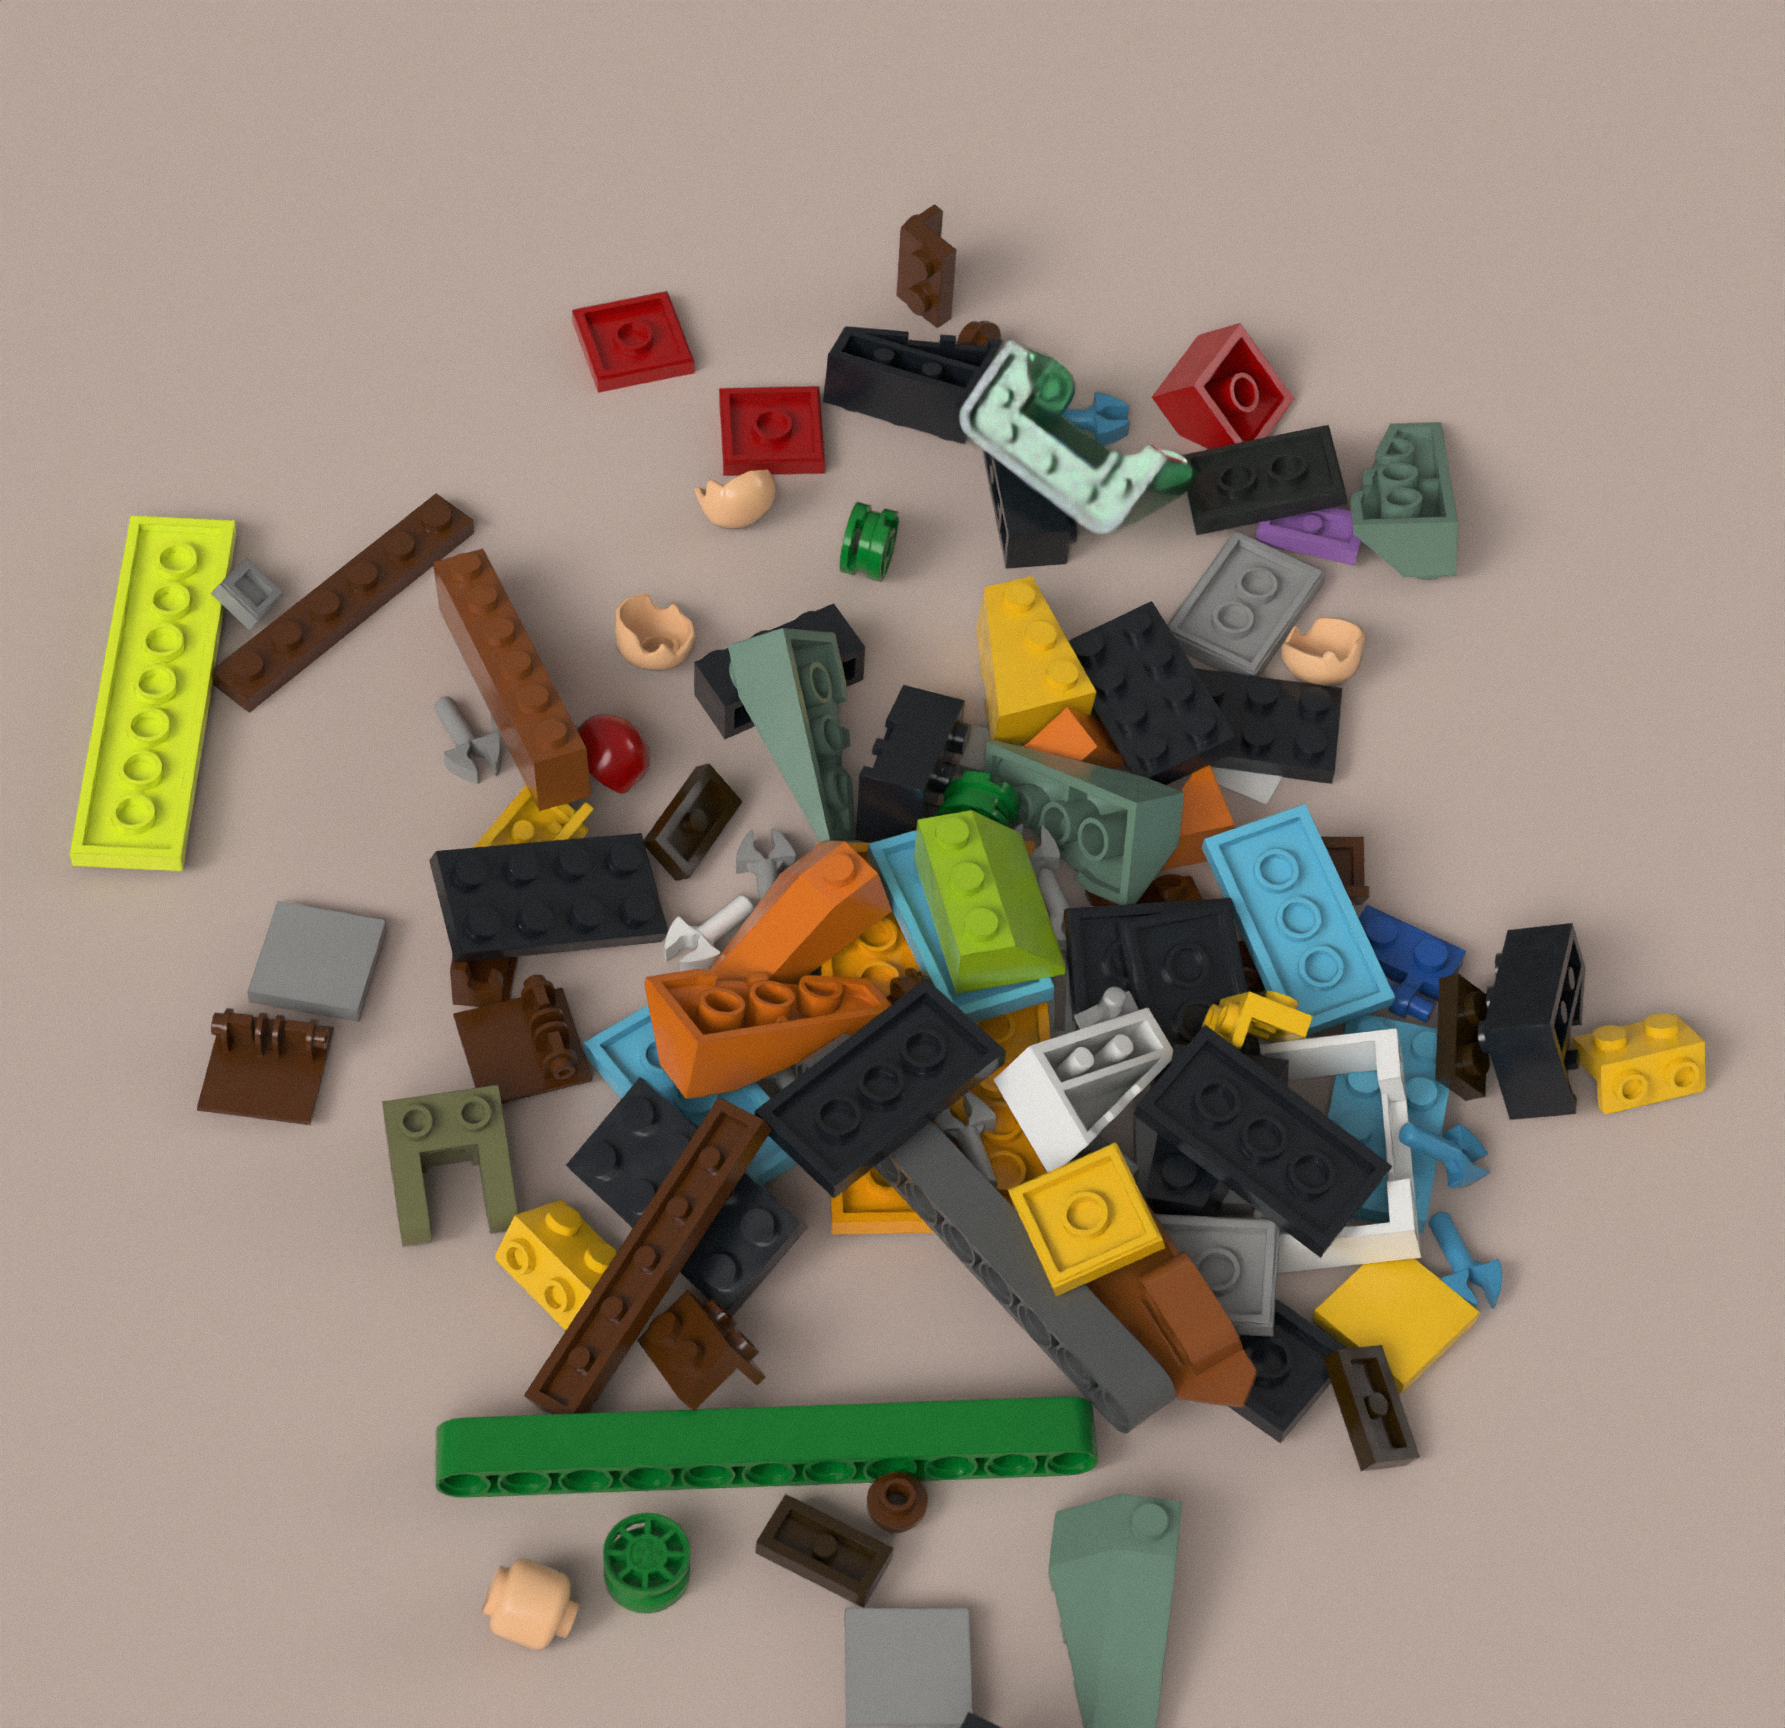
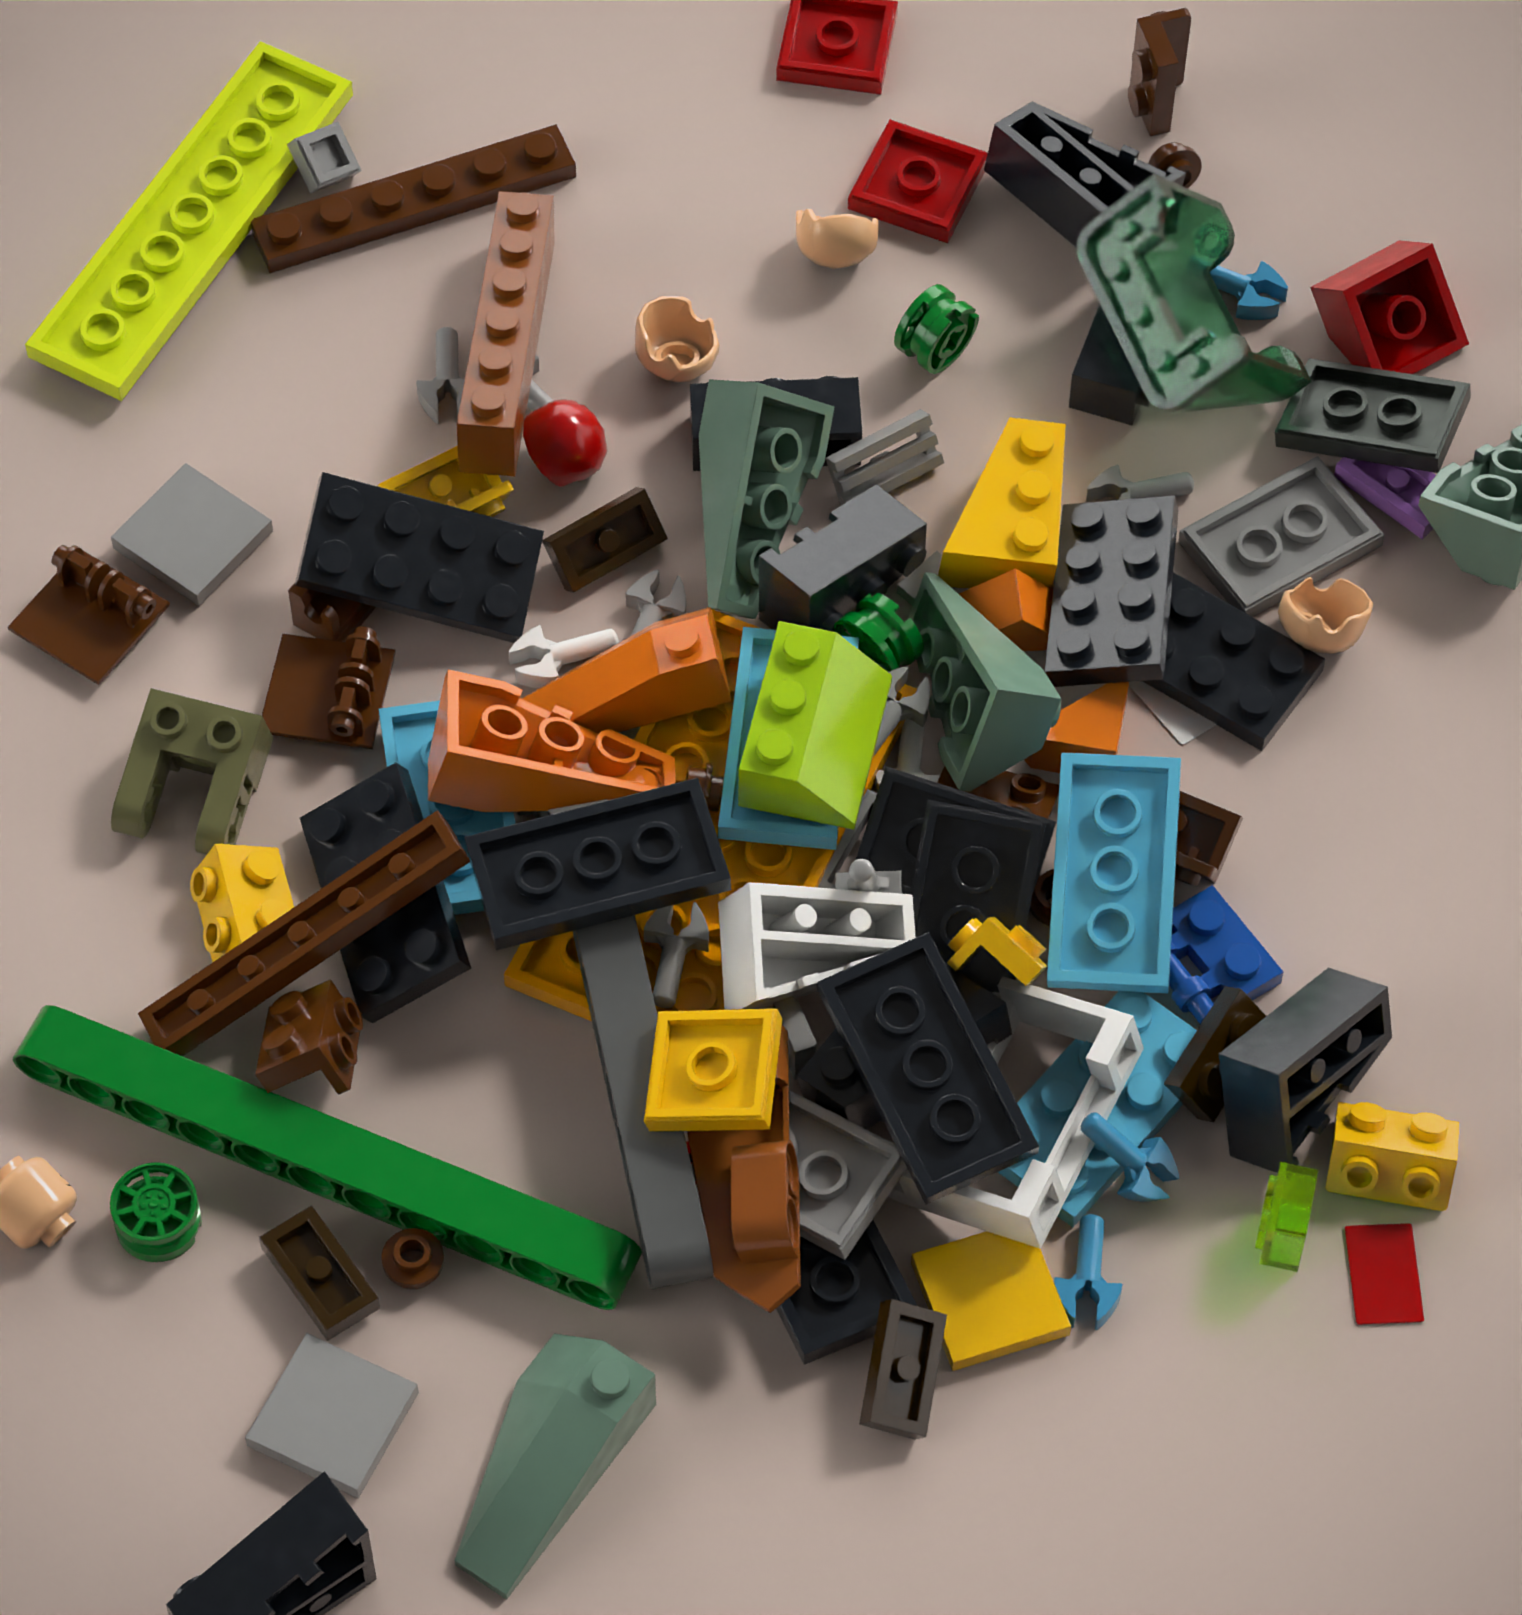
camera: 30 degrees right, 5 degrees up
none -> light grey tile [826,409,945,505]
none -> light grey bar [1086,465,1194,502]
none -> clear neon green piece [1255,1162,1319,1272]
none -> red sticker [1345,1223,1424,1325]

